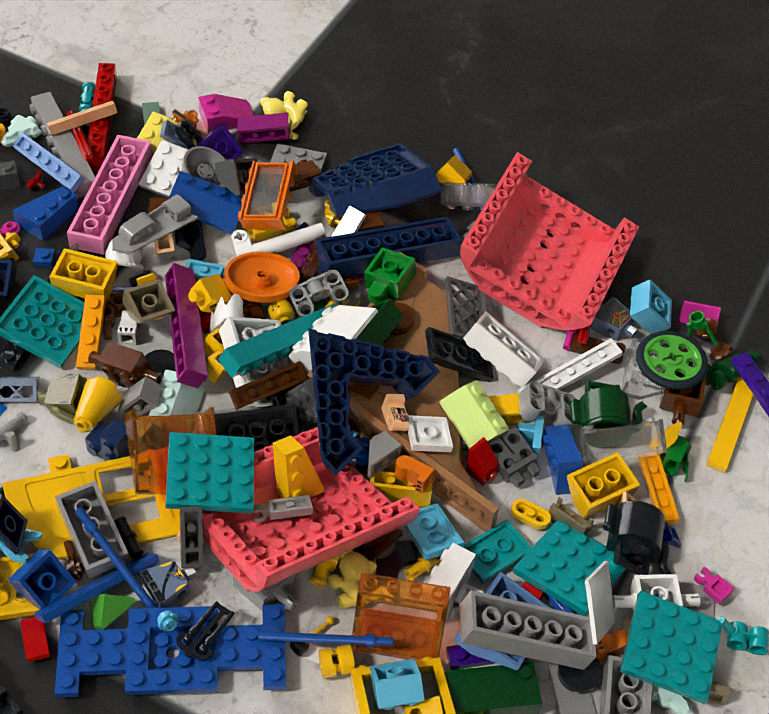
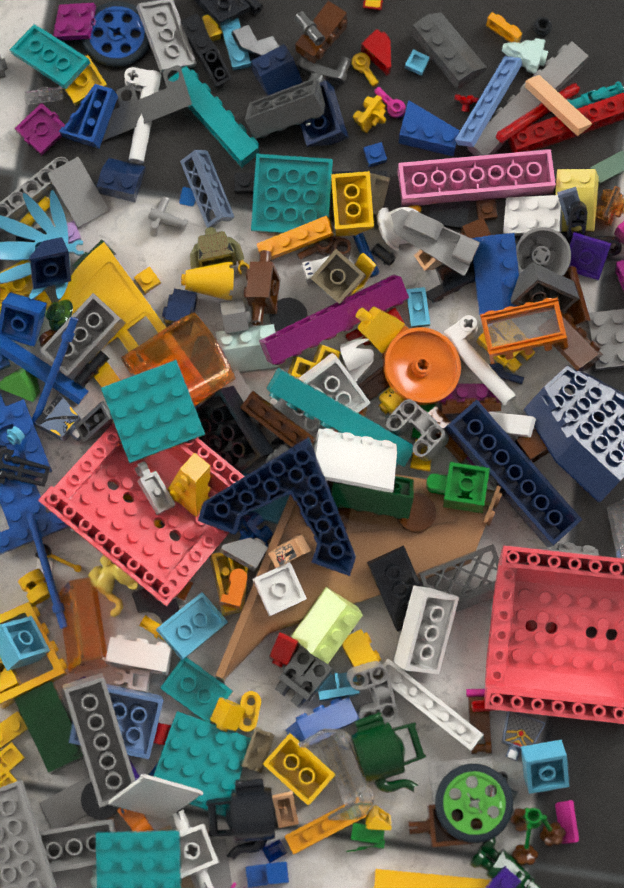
camera: 75 degrees right, 25 degrees up
none -> clear green piece [46,299,73,332]
none -> yellow brick [210,697,245,732]
none -> blue slope [246,861,289,888]
none -> reddish brown plate [476,199,497,221]

